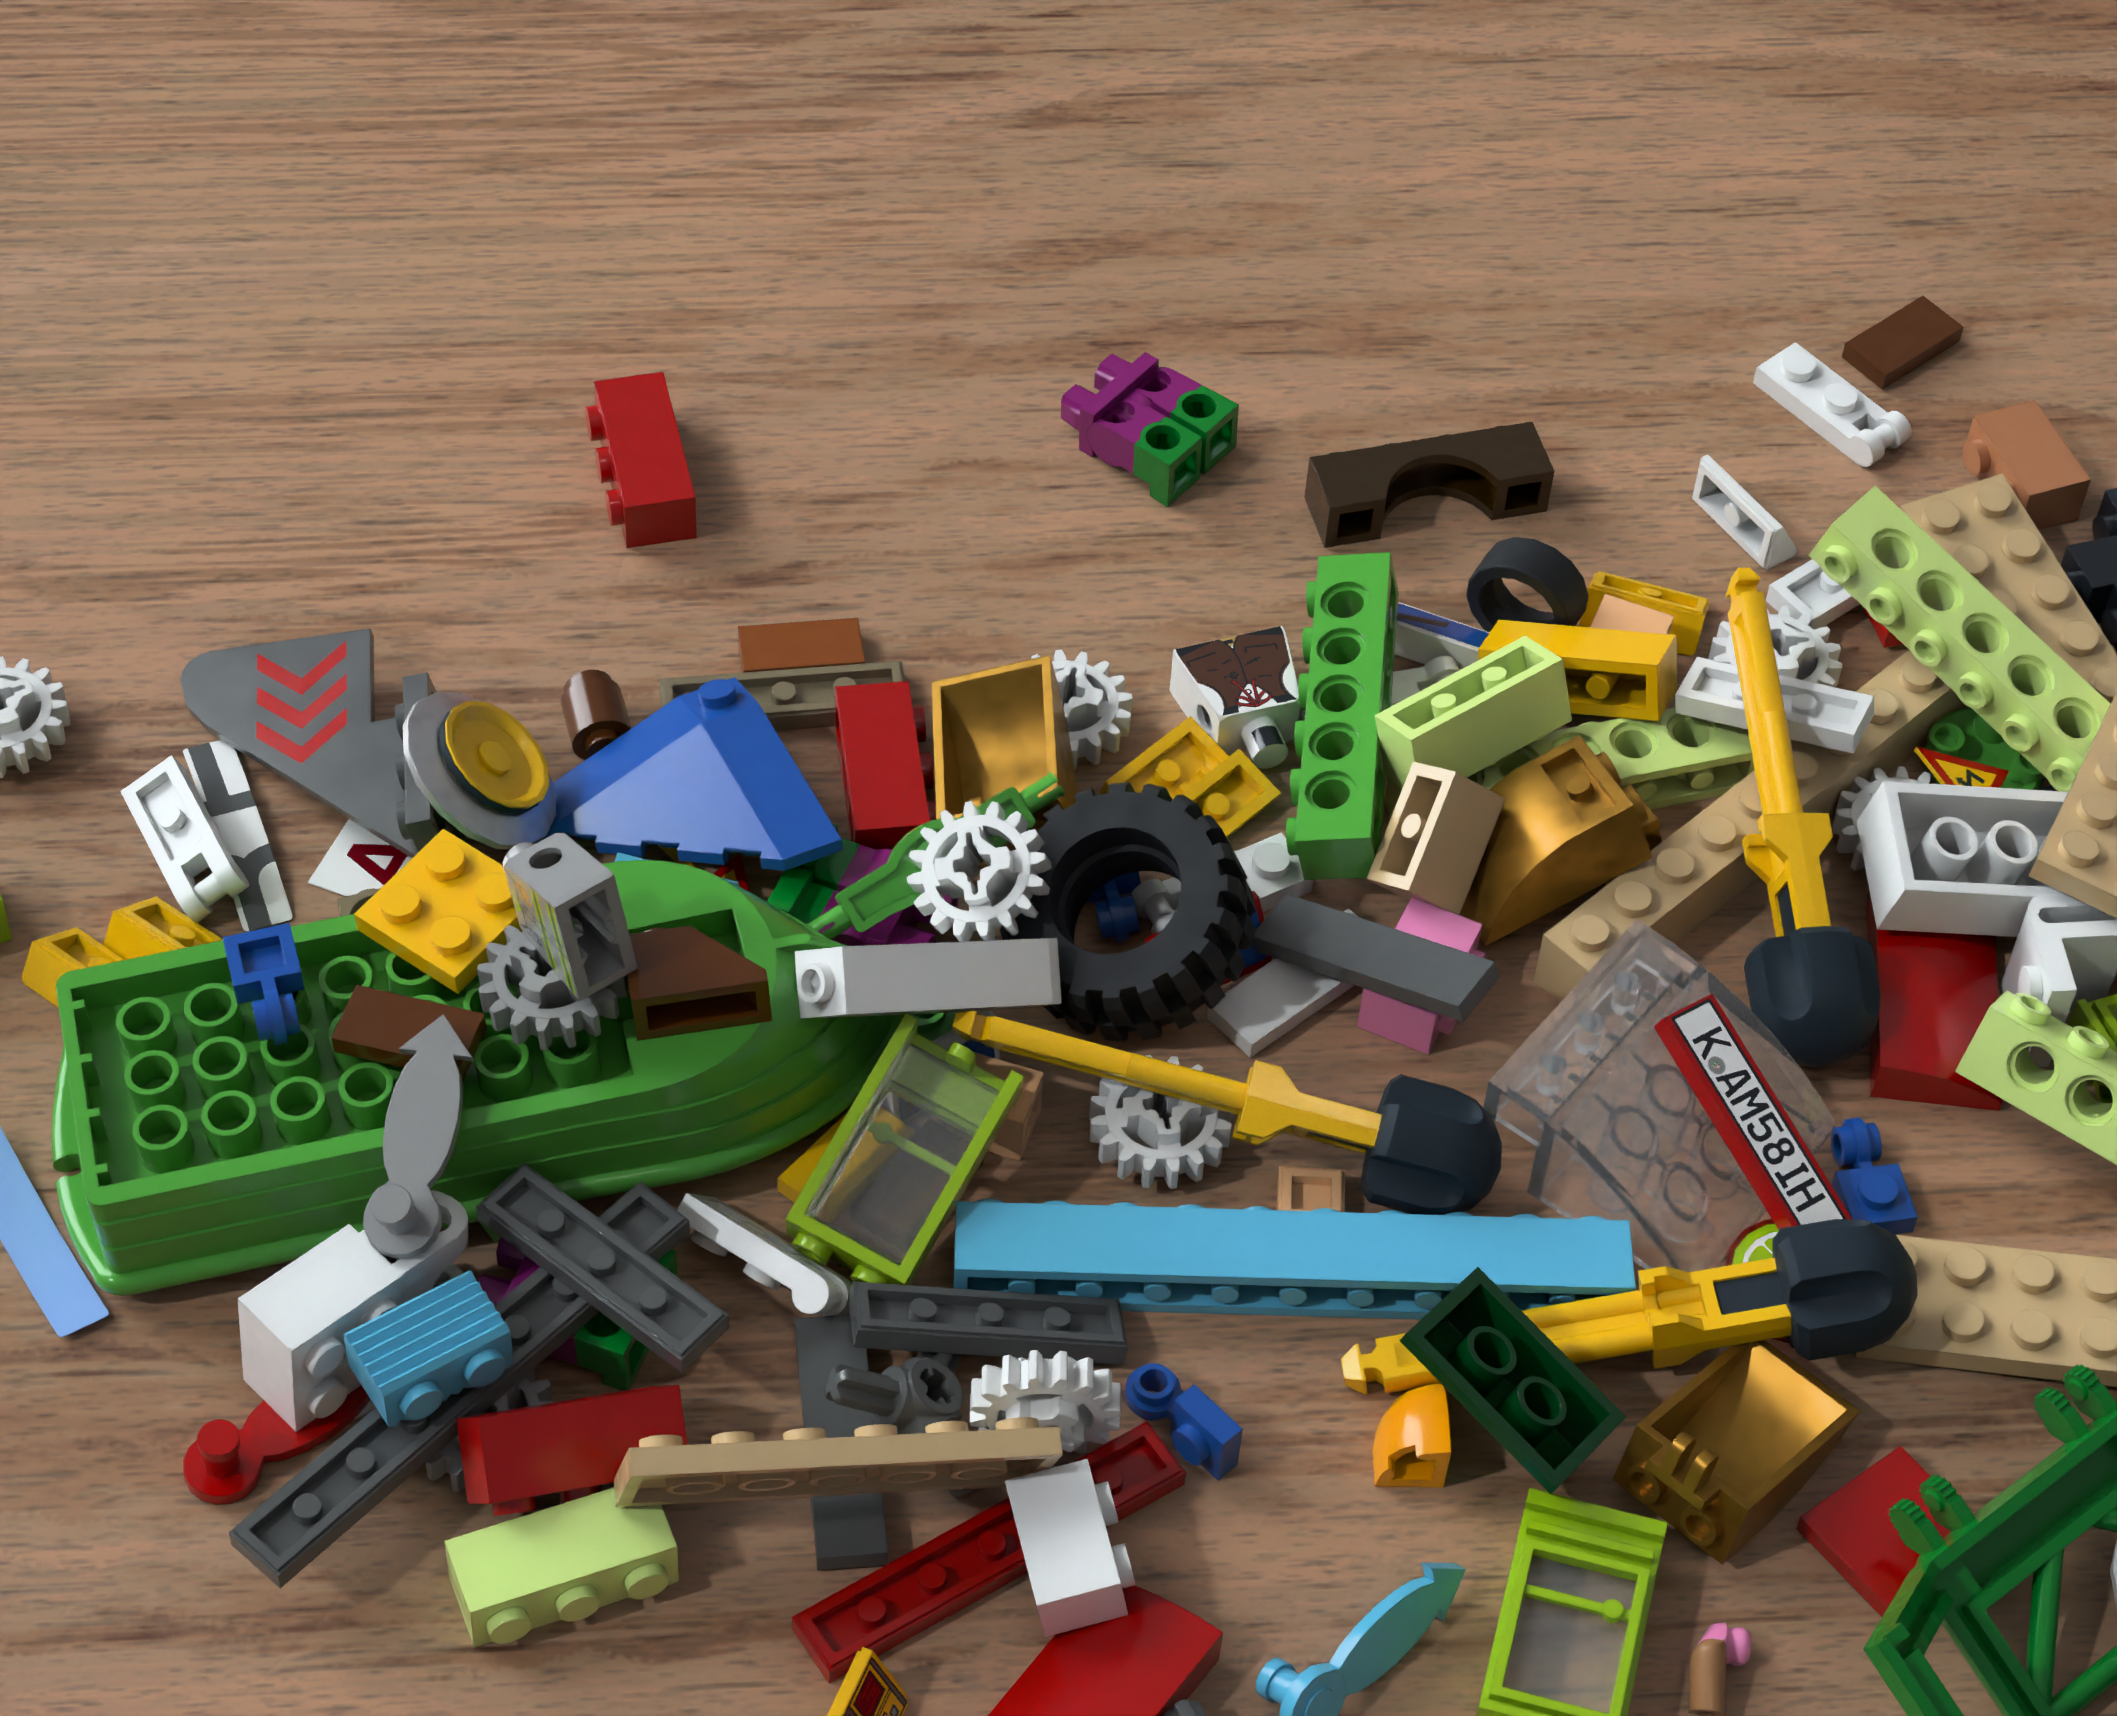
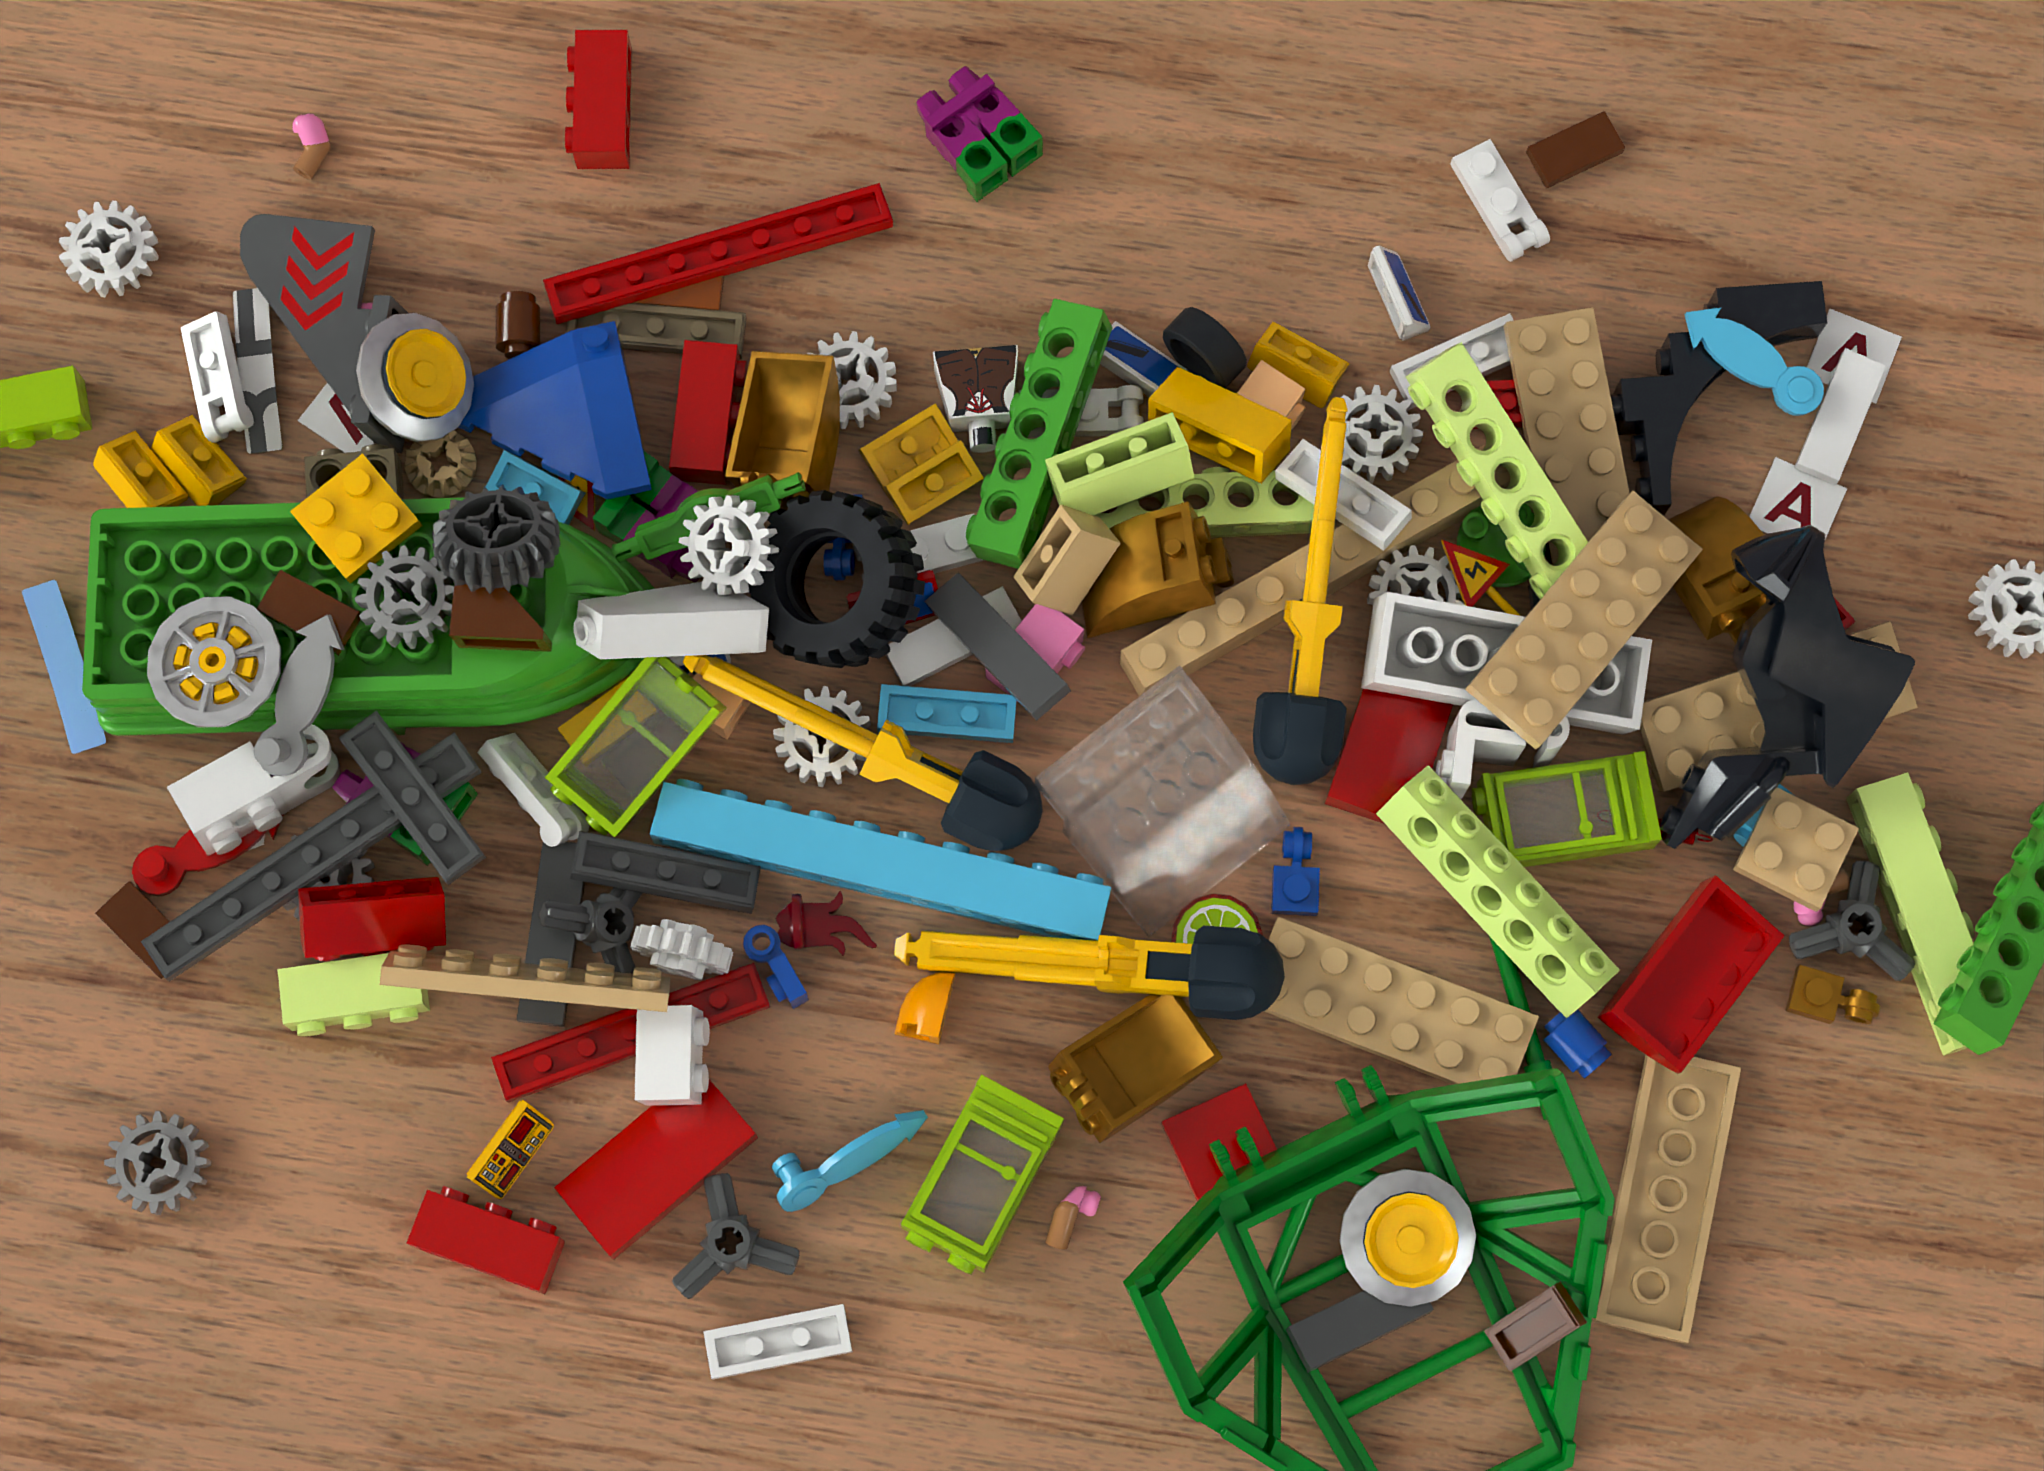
camera: 15 degrees right, 25 degrees up
blue plate [222,923,305,1045] -> none
medium azure brick [343,1271,514,1427] -> none
light grey torso [503,833,638,1001] -> none
light nougat tile [1276,1166,1345,1212] -> none
dark brown arch [1304,422,1555,548] -> none
dark green slope [1399,1267,1626,1495] -> none
tile [1653,993,1853,1230] -> none
nougat brick [1962,400,2091,530] -> none
none -> reddish brown tile [95,881,170,979]
none -> flat silver piece [147,597,281,728]
none -> arm [292,114,330,180]
none -> dark grey gear [432,484,560,594]
none -> red tile [543,183,893,324]
none -> dark red piece [775,891,877,956]
none -> medium azure plate [877,684,1017,743]

